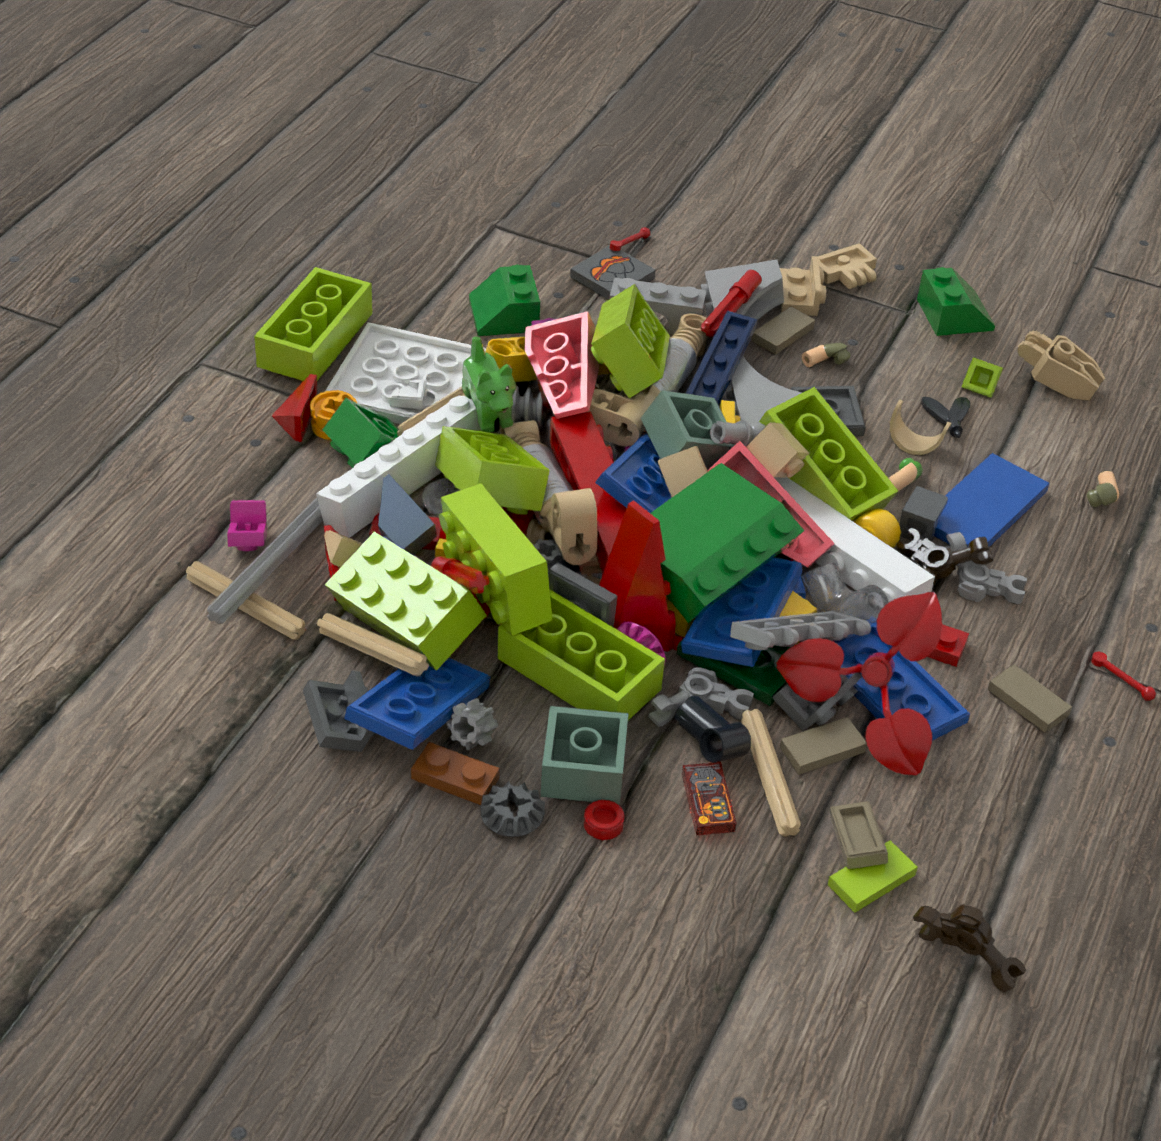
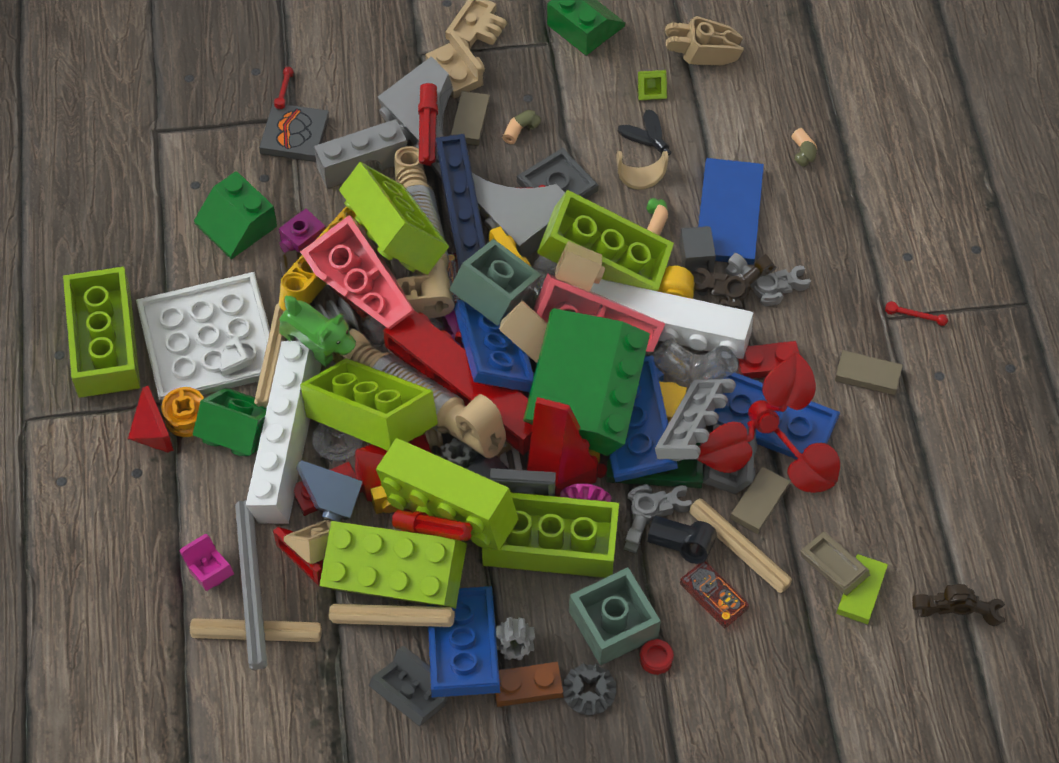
camera: 30 degrees left, 15 degrees up
light grey pin [710,420,766,447] -> none

